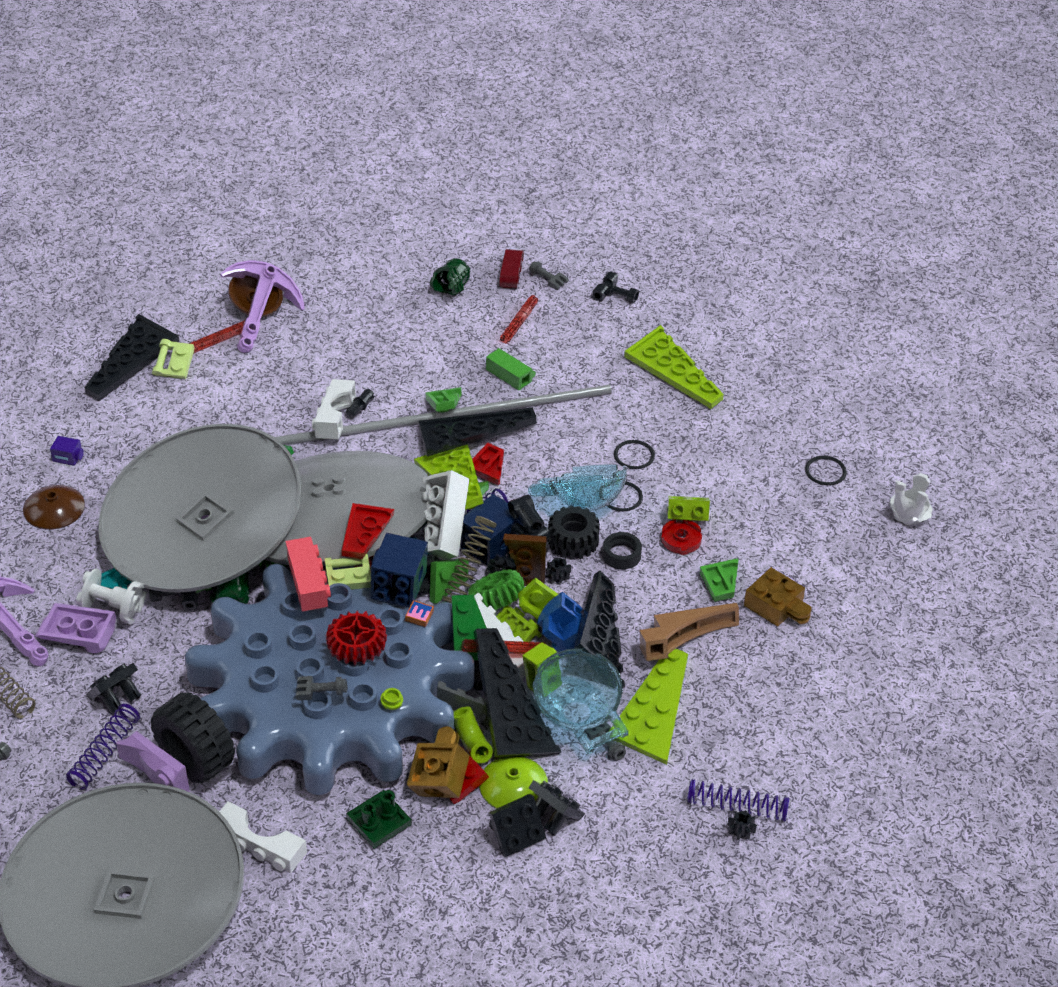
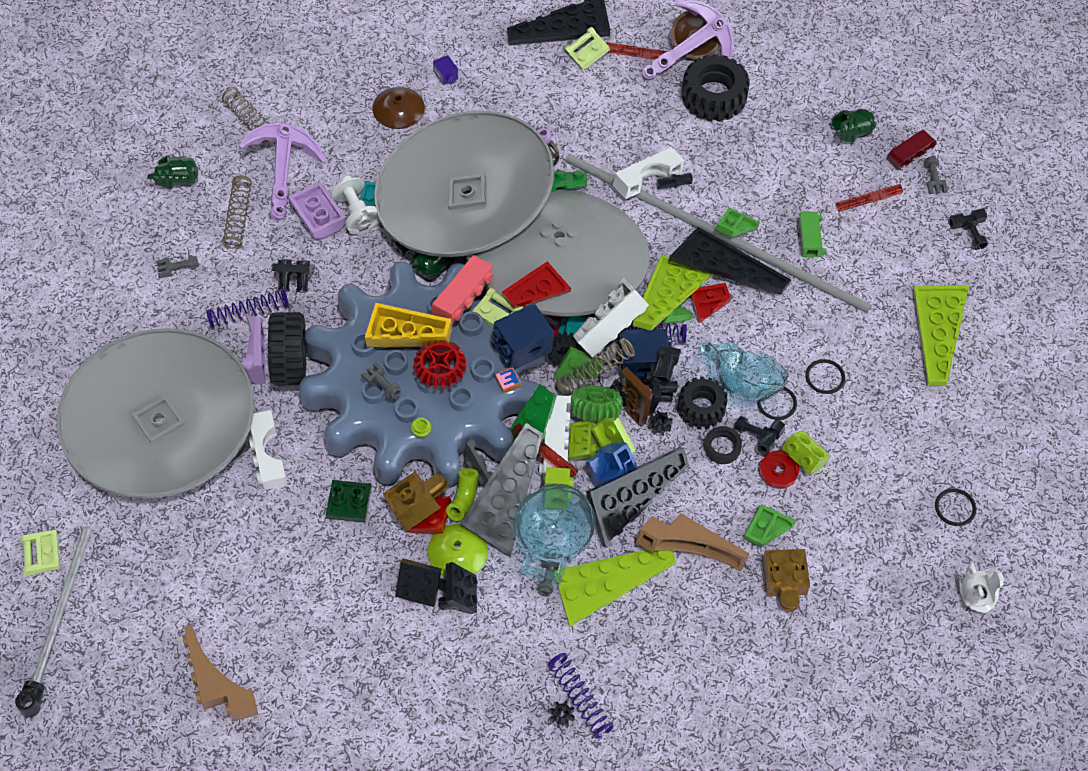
camera: 45 degrees right, 15 degrees up
none -> yellow wedge [365,303,453,347]
none -> black tyre [682,54,750,121]
none -> black bar [735,416,785,455]

